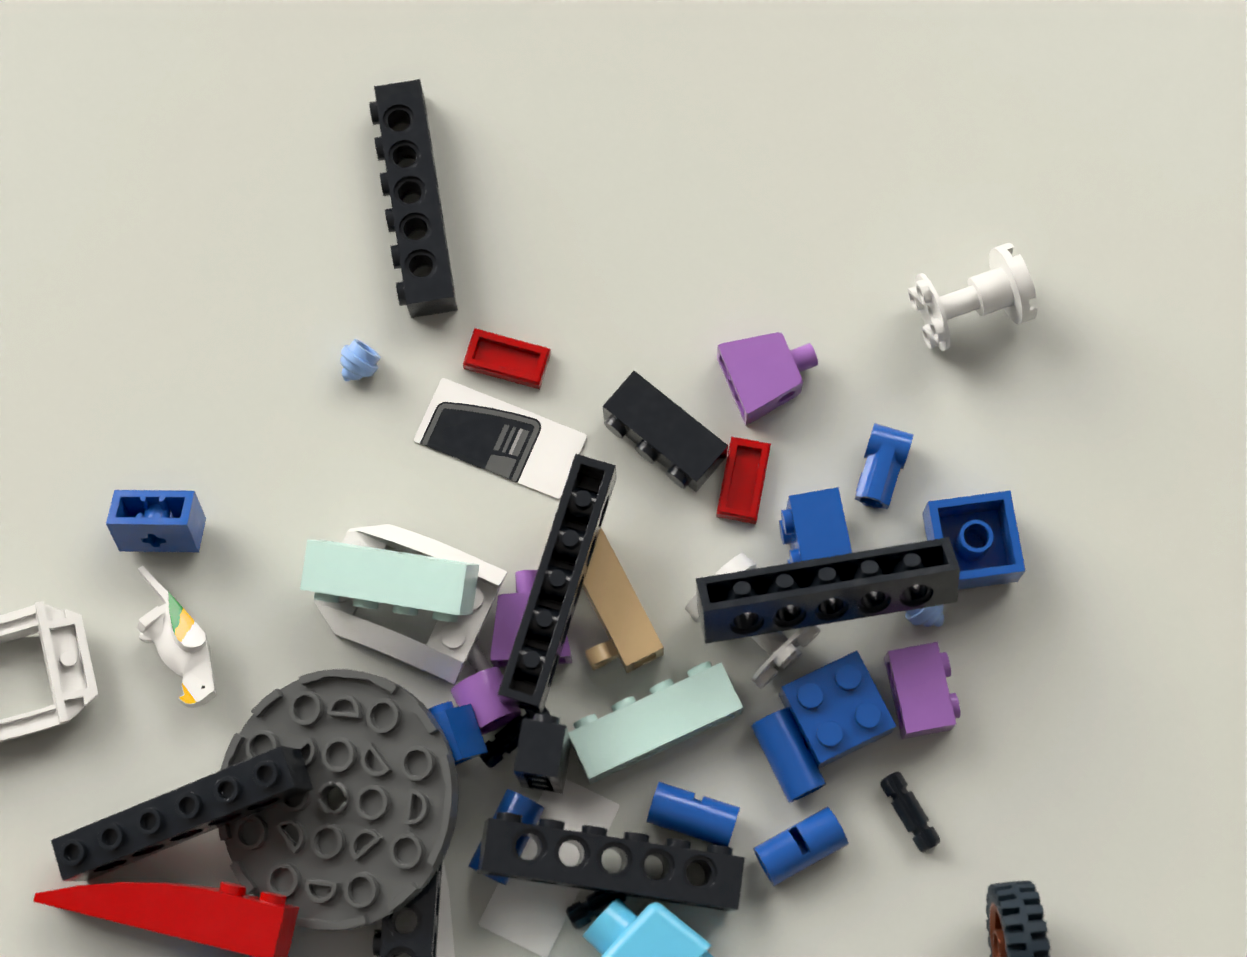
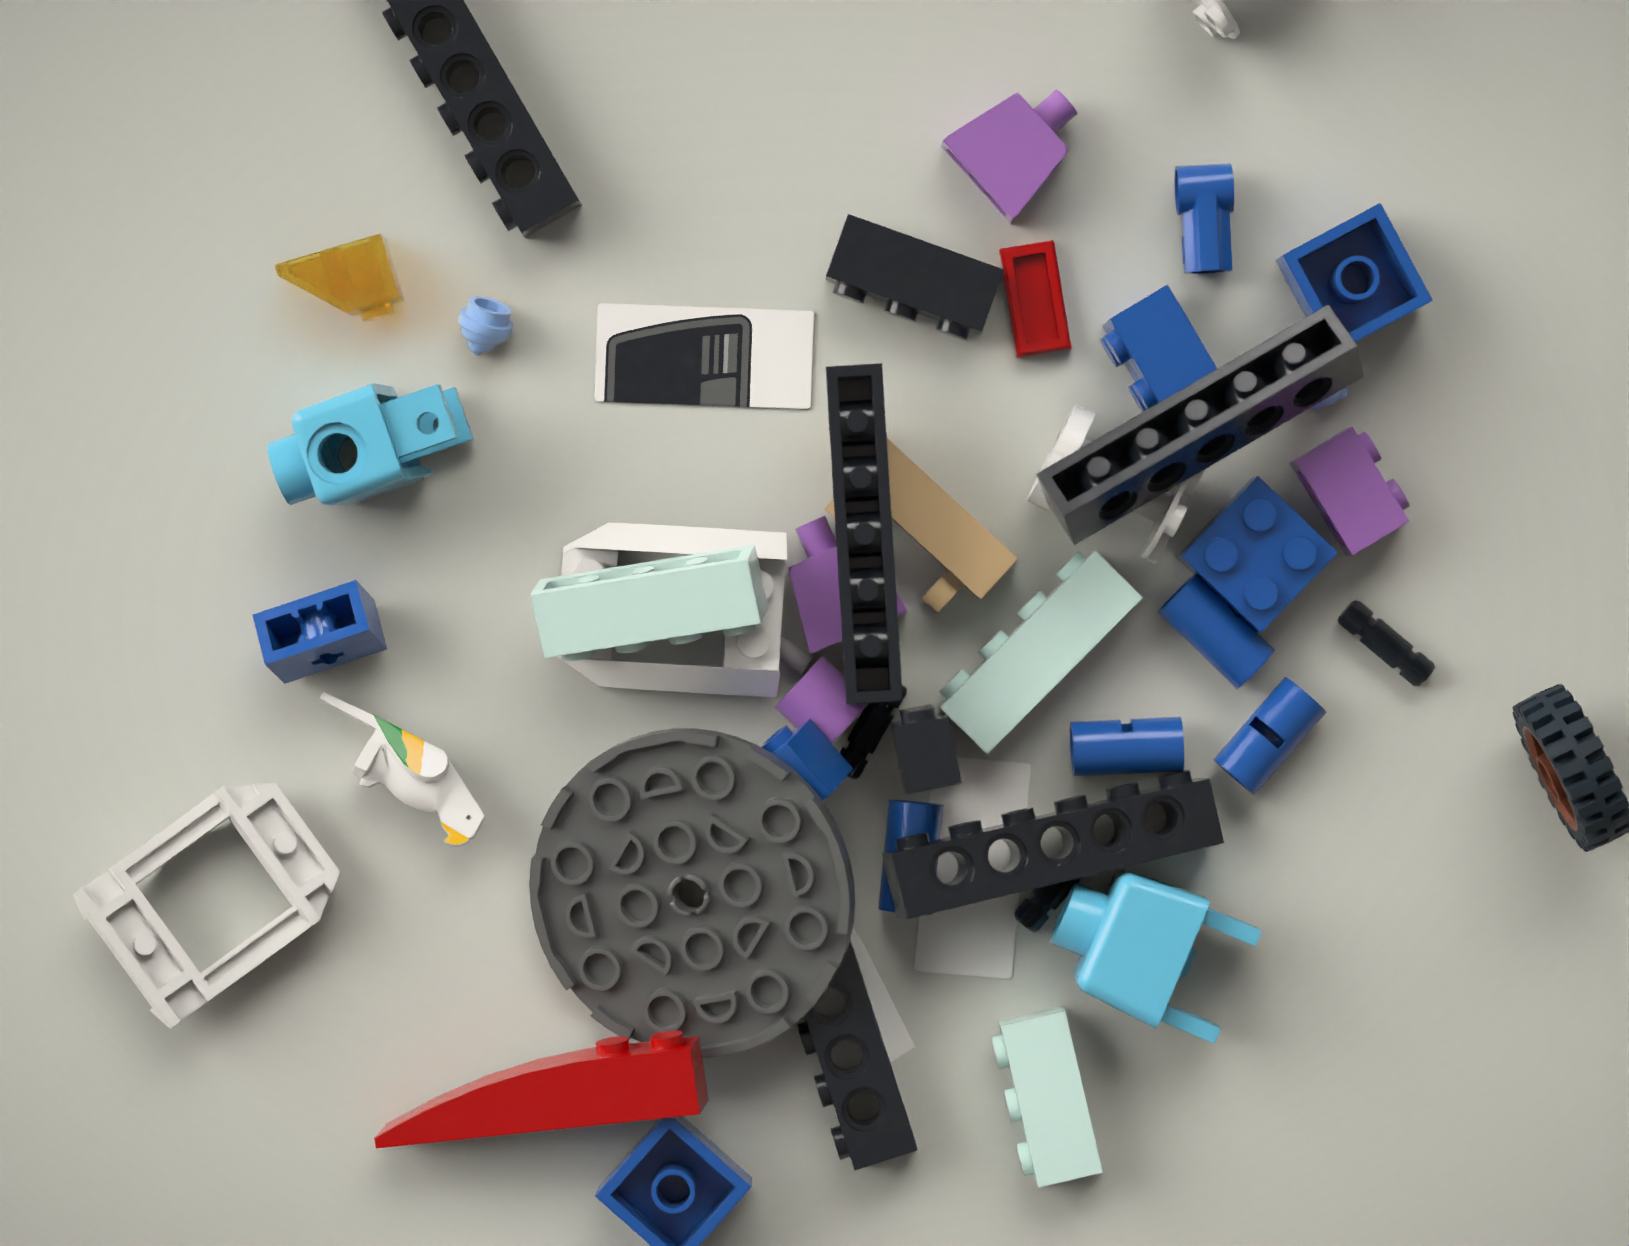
camera: 25 degrees left, 15 degrees up
black brick [51,746,313,881] -> none
red tile [462,328,551,389] -> none
none -> medium azure piece [267,383,474,505]
none -> clear yellow slope [274,233,405,322]

